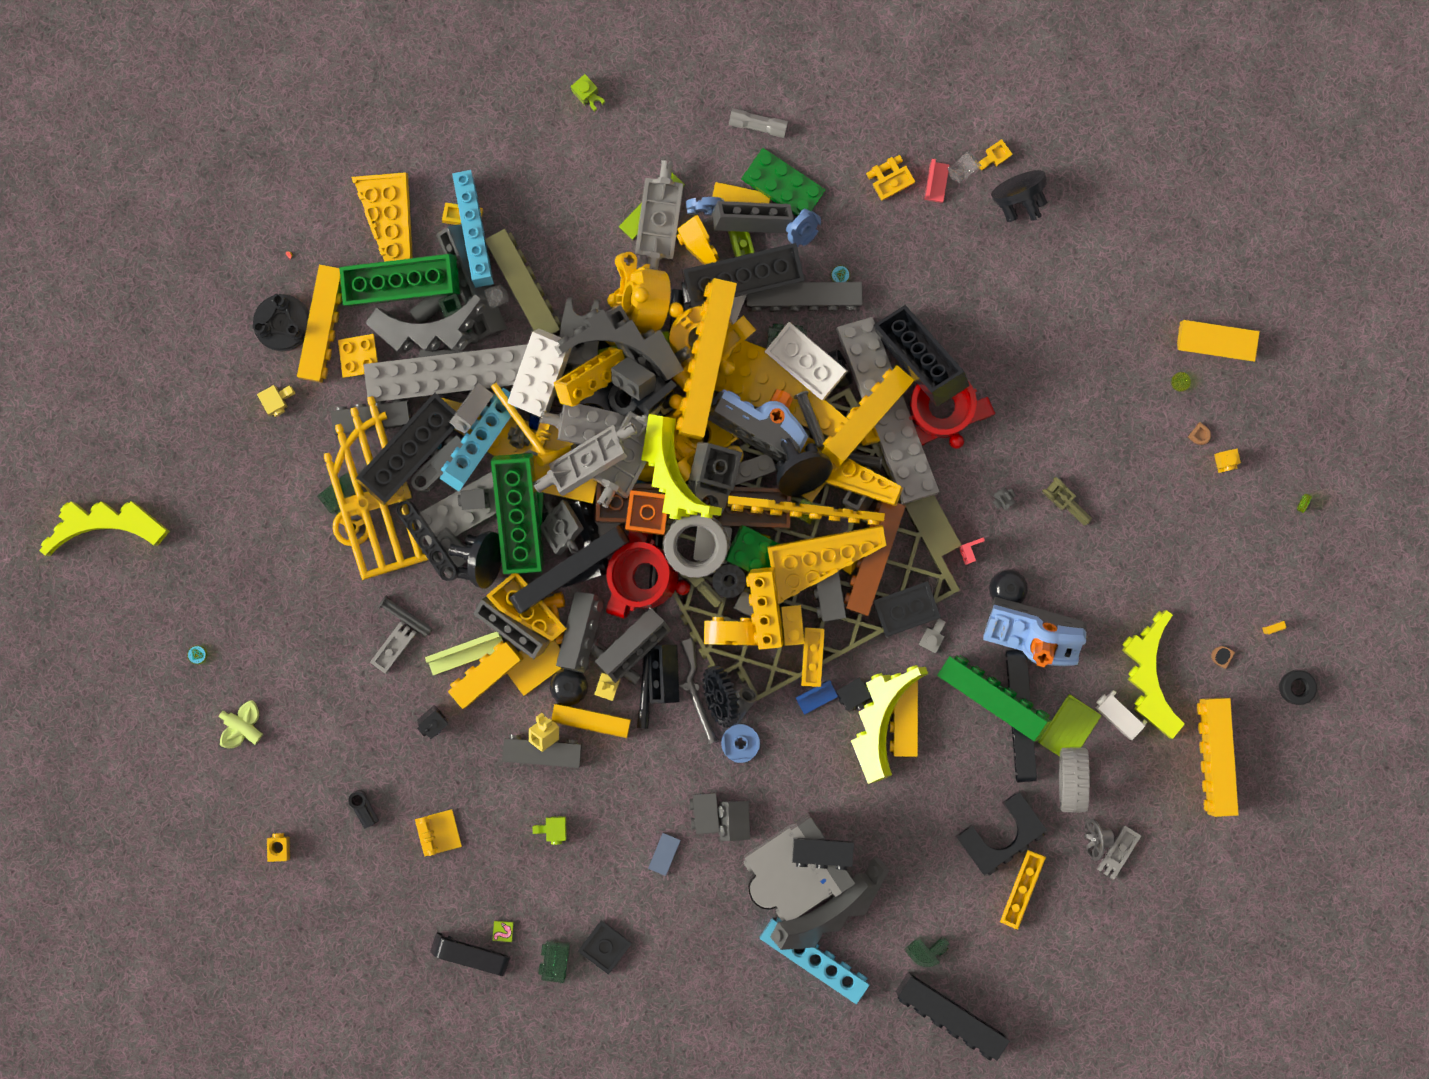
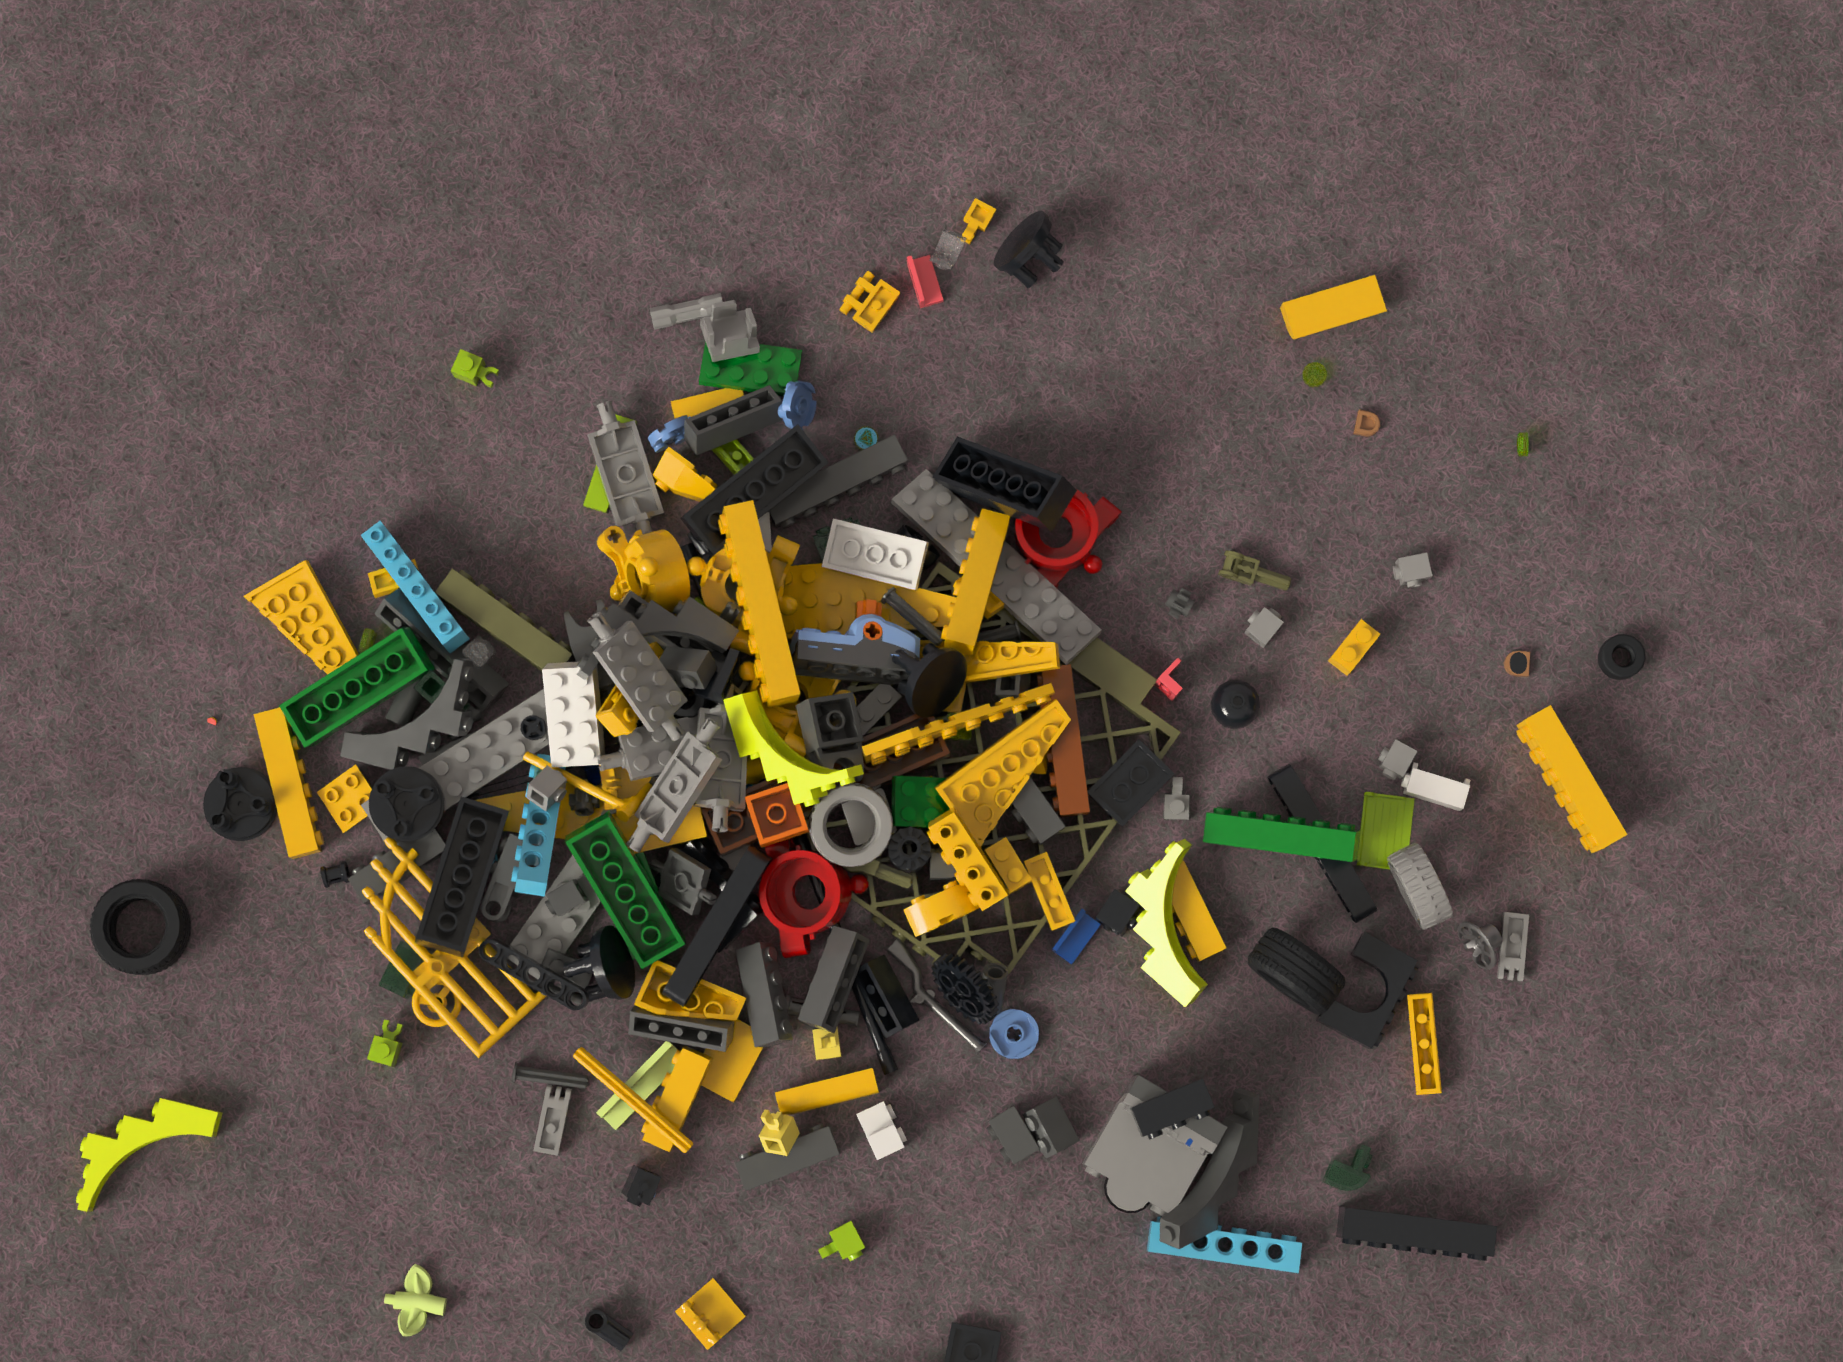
camera: 30 degrees left, 5 degrees down
tile [187,645,208,664] -> none
light yellow brick [257,385,296,417] -> none
light grey brick [449,383,494,434] -> none
light orange brick [543,592,565,644] -> none
black cylinder [550,669,588,706] -> none
sand blue tile [648,833,680,876] -> none
light blue piece [983,597,1087,667] -> none
neon yellow arch [1122,610,1184,739] -> none
yellow brick [1214,448,1241,473] -> none
yellow tile [1262,621,1286,634] -> none
none -> black tyre [89,879,191,975]
none -> black bush [320,861,350,888]
none -> clear neon green tile [358,628,377,653]
none -> lime brick [367,1019,404,1067]
none -> black piece [369,766,445,841]
none -> black wheel [520,715,547,740]
none -> light grey brick [526,765,567,811]
none -> yellow axle [573,1047,693,1153]
none -> light grey plate [587,612,688,741]
none -> light grey panel [700,300,760,362]
none -> white brick [856,1101,907,1160]
none -> light grey brick [1244,607,1284,648]
none -> black tyre [1247,927,1345,1015]
none -> yellow brick [1328,619,1380,676]
none -> light grey brick [1378,739,1417,780]
none -> light grey brick [1393,552,1432,588]

